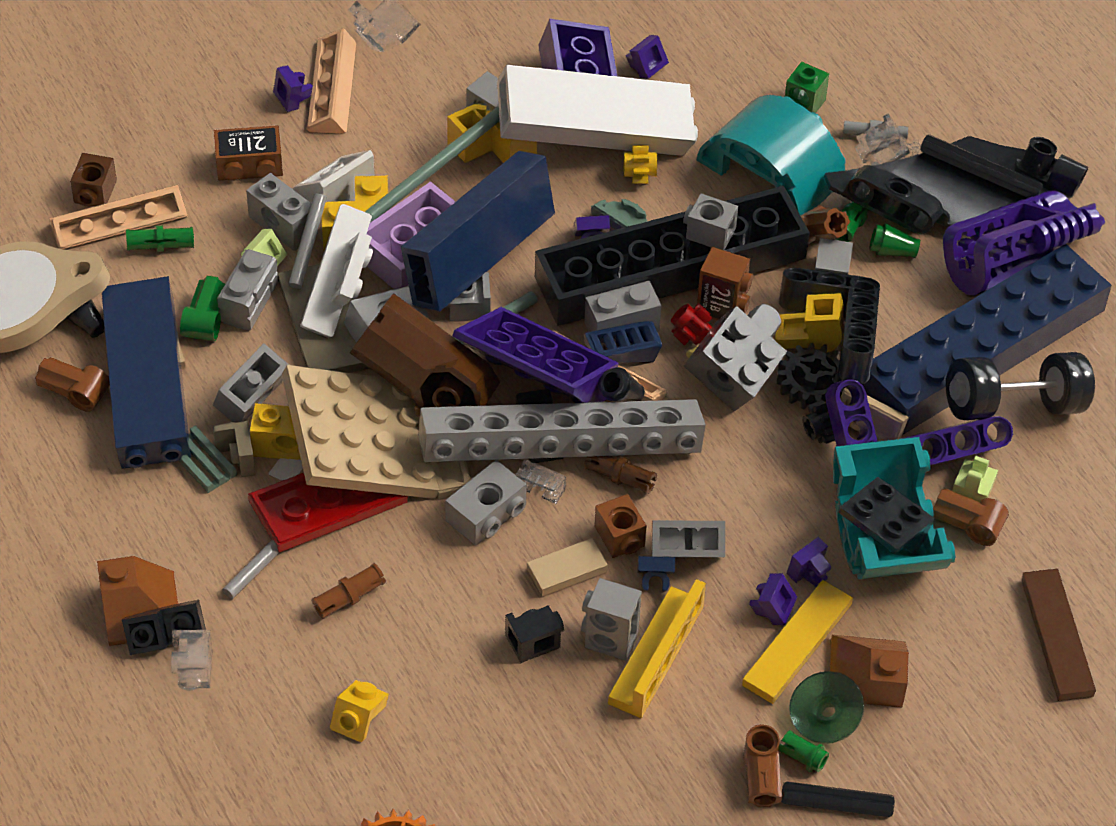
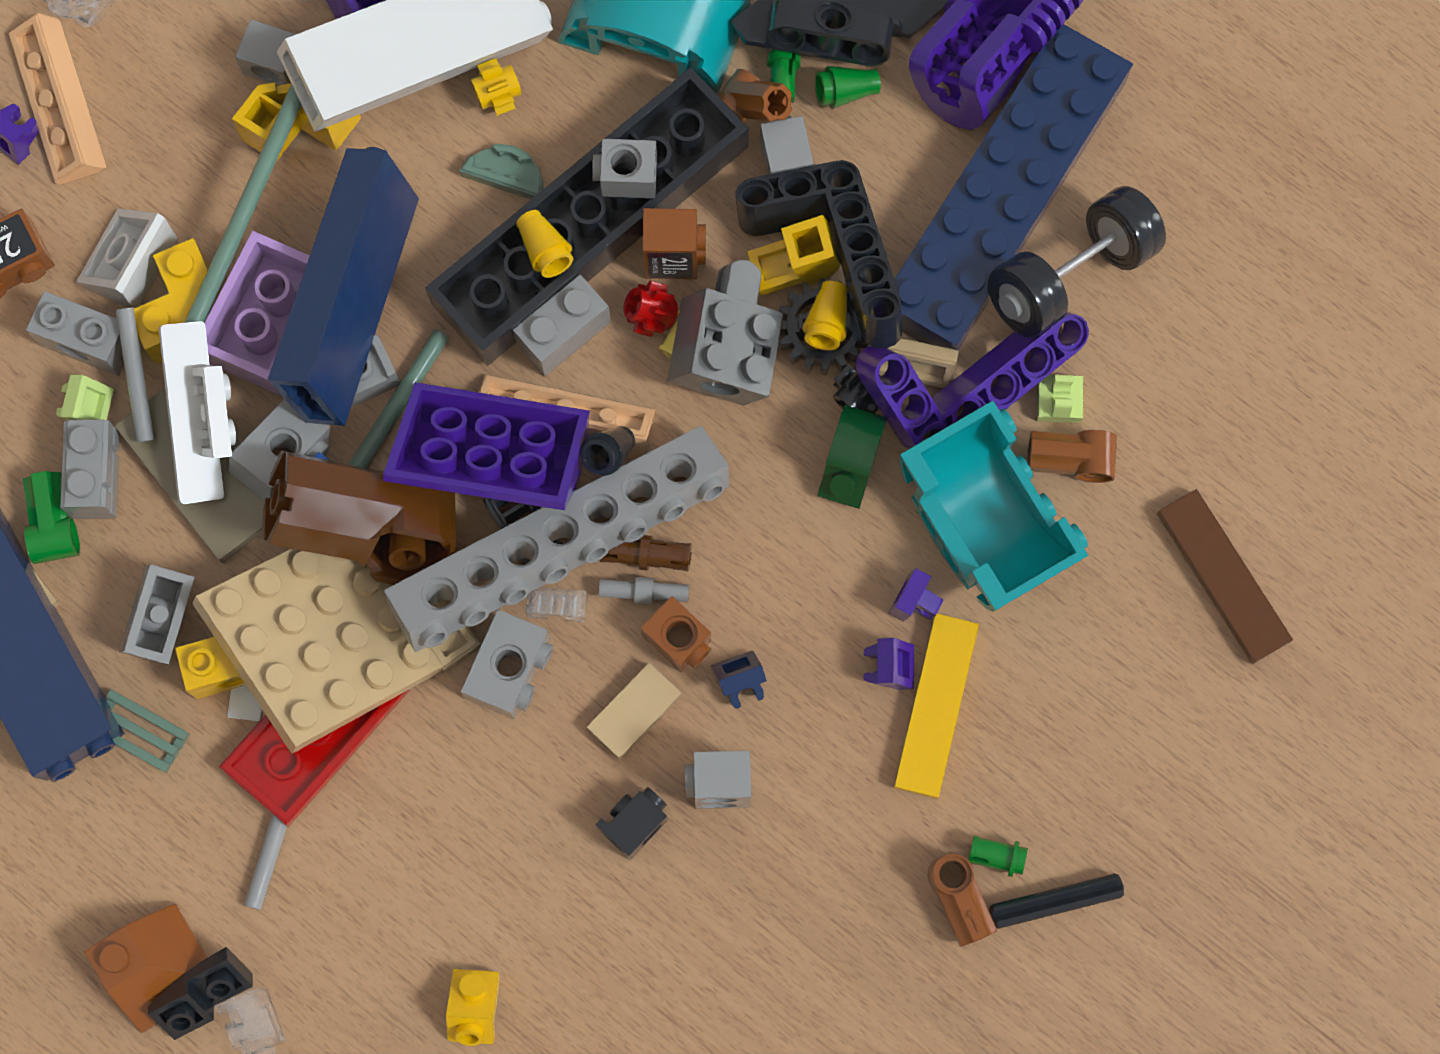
camera: 20 degrees left, 25 degrees up
dark tan bracket [213,421,255,477] -> none
dark orange pin [311,563,386,619] -> none
dark purple tile [574,215,610,239] -> none
dark blue slope [583,321,662,363] -> none
yellow fence [608,579,706,719] -> none
light grey brick [652,520,725,557] -> none
clear green dish [789,671,865,744] -> none
dark orange slope [828,634,909,707] -> none
black bracket [839,477,935,554] -> none
none -> yellow cone [517,210,573,278]
none -> light grey bar [599,577,689,605]
none -> yellow cone [803,281,848,350]
none -> dark green brick [817,405,887,509]

